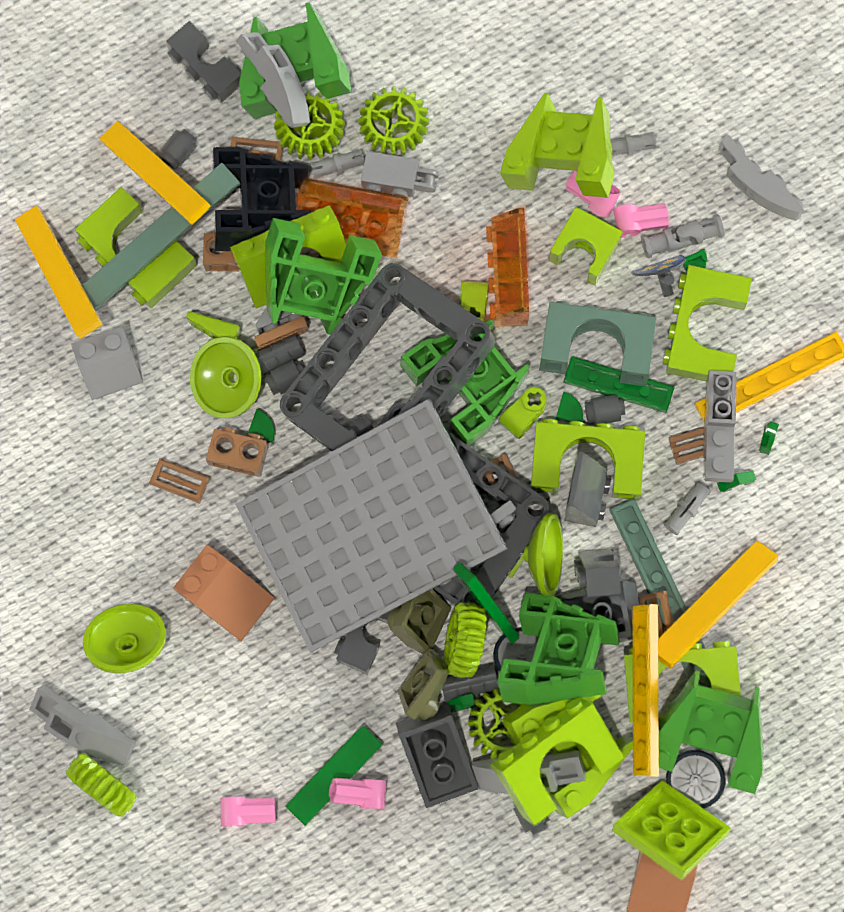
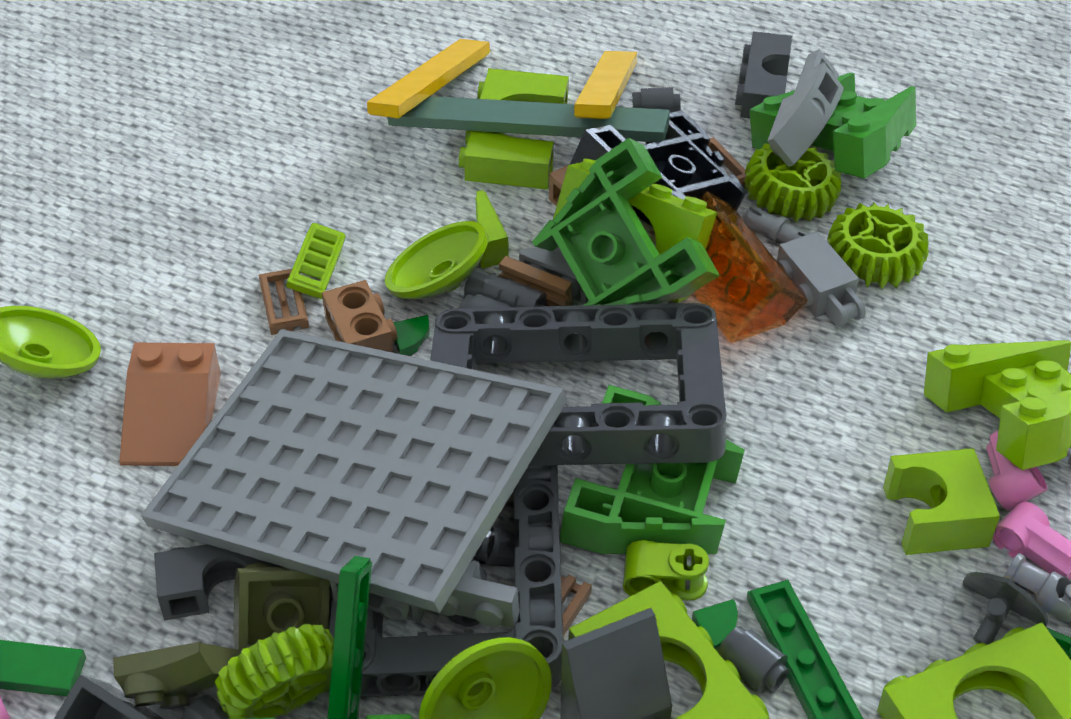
camera: 50 degrees right, 30 degrees down
light grey slope [71,326,143,400] -> none
lime piece [460,281,488,322] -> none
clear orange slope [486,207,529,327] -> none
sand green arch [539,301,656,387] -> none
none -> lime slope [286,223,346,299]

